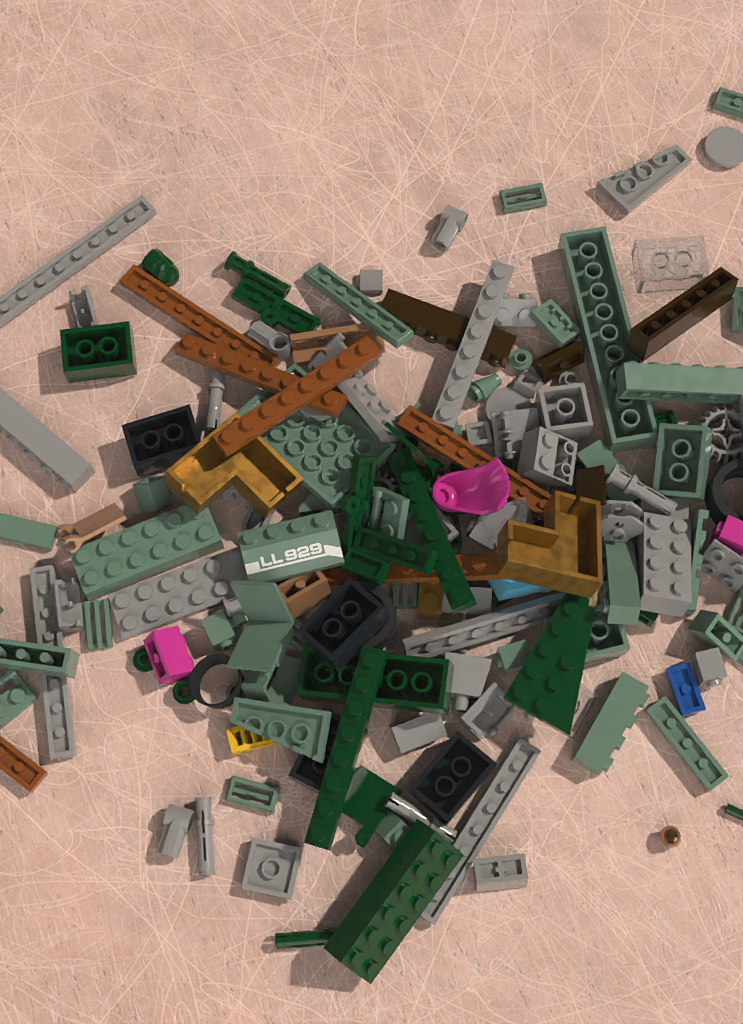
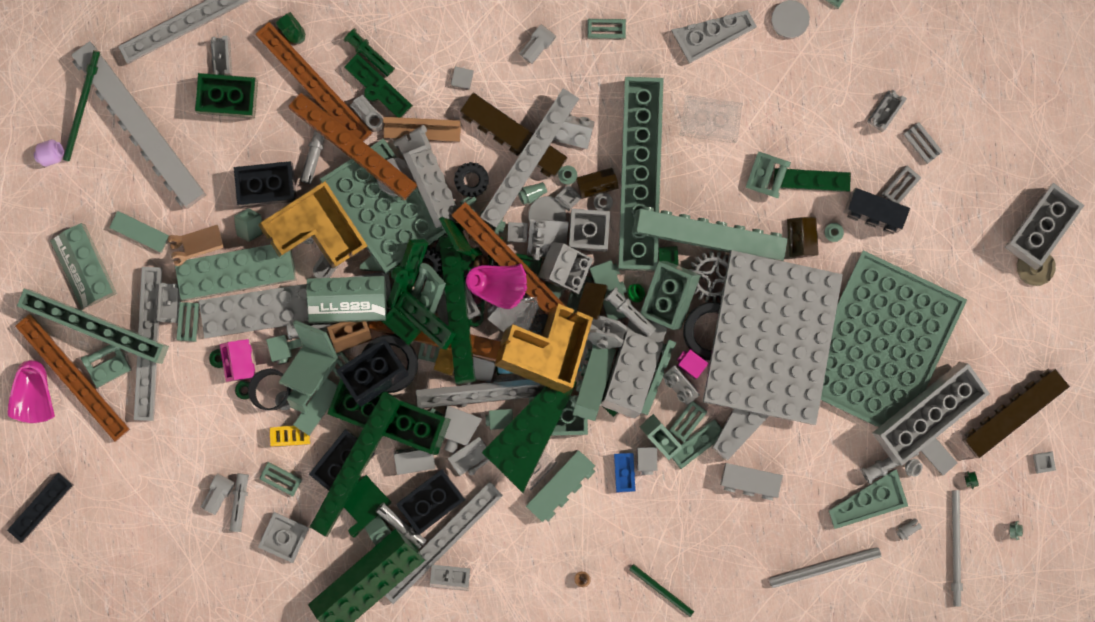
camera: 15 degrees right, 15 degrees up
dark orange plate [212,335,382,457] -> none
sand green wing [230,697,332,763] -> none
dark green pin [275,926,337,950] -> none
sand green tile [303,262,414,349] -> none
sand green bracket [529,299,581,349] -> none
dark brown brick [626,267,739,361] -> none
sand green plate [645,696,729,792] -> none
none -> black tyre [454,162,489,198]
none -> green plate [627,284,645,303]

